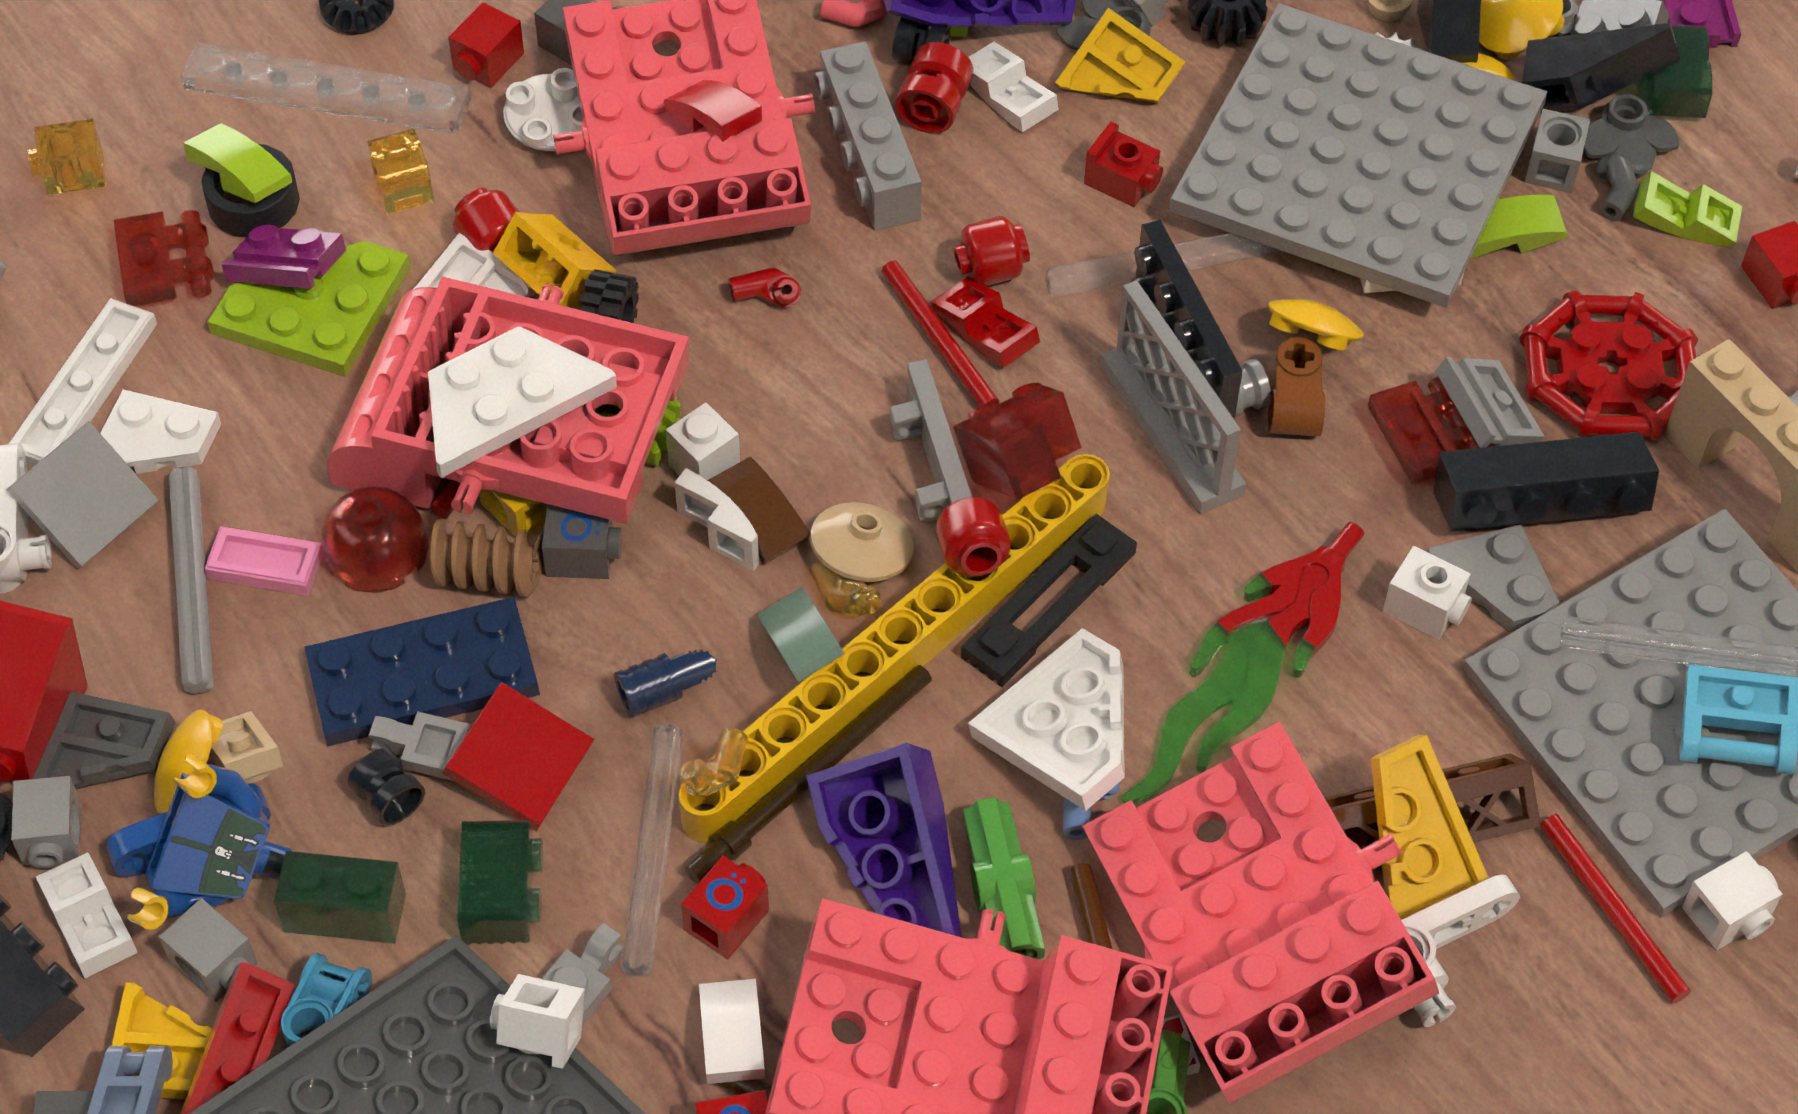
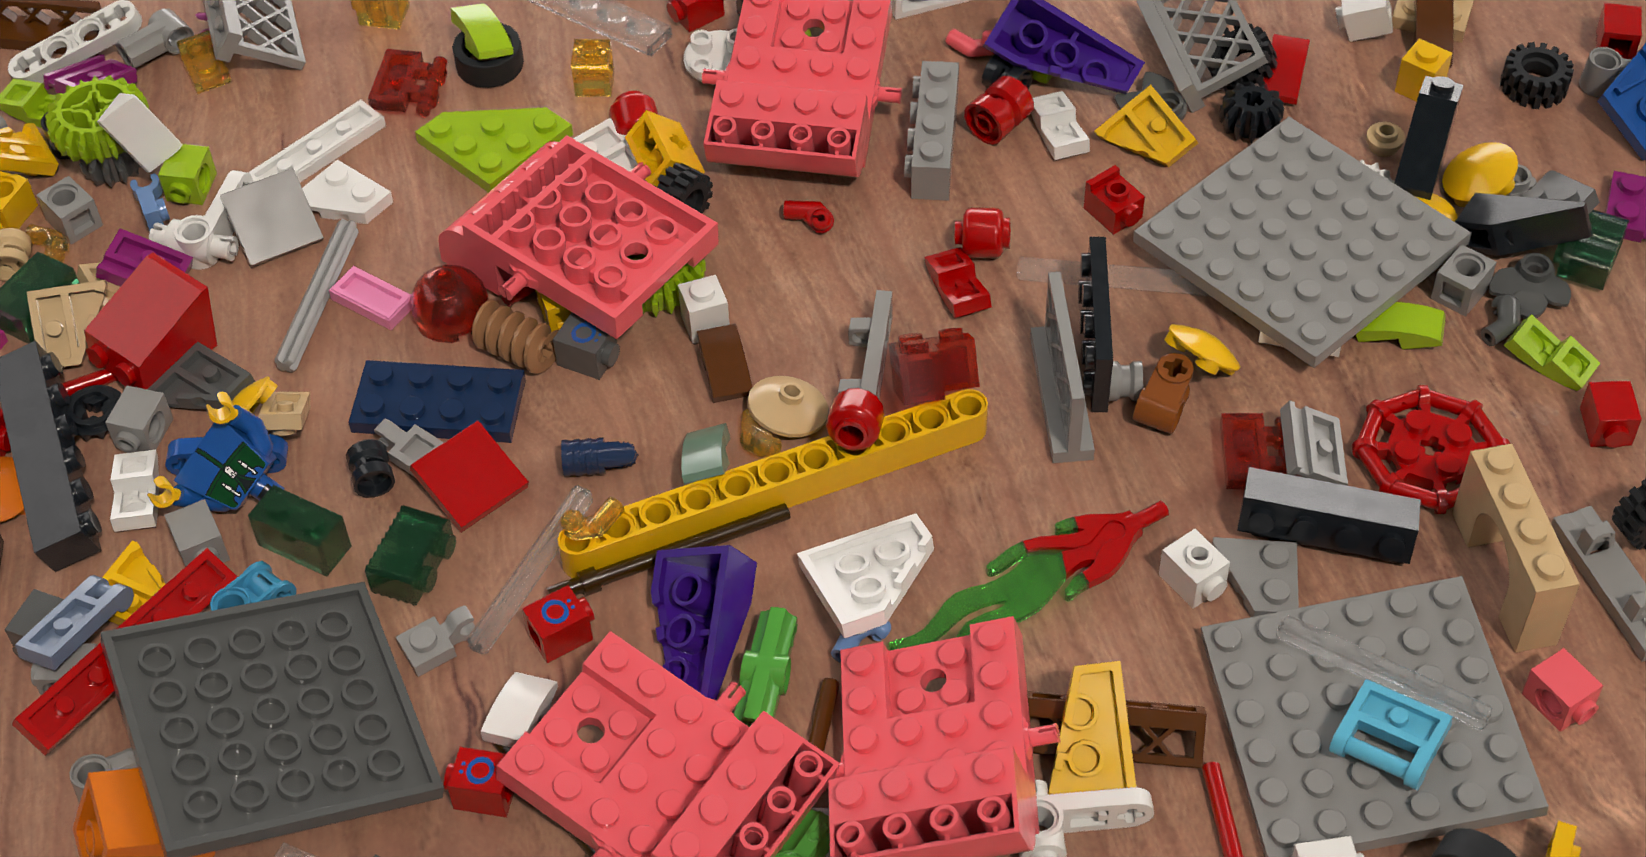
camera: 25 degrees right, 5 degrees down
magenta plate [221,225,346,289] -> none
white wing [428,326,617,478] -> none
white brick [490,974,585,1069] -> none
slope [664,80,762,141] -> none
white slope [675,468,759,572] -> none
red bar [881,260,999,413] -> none
black container [961,514,1137,687] -> none

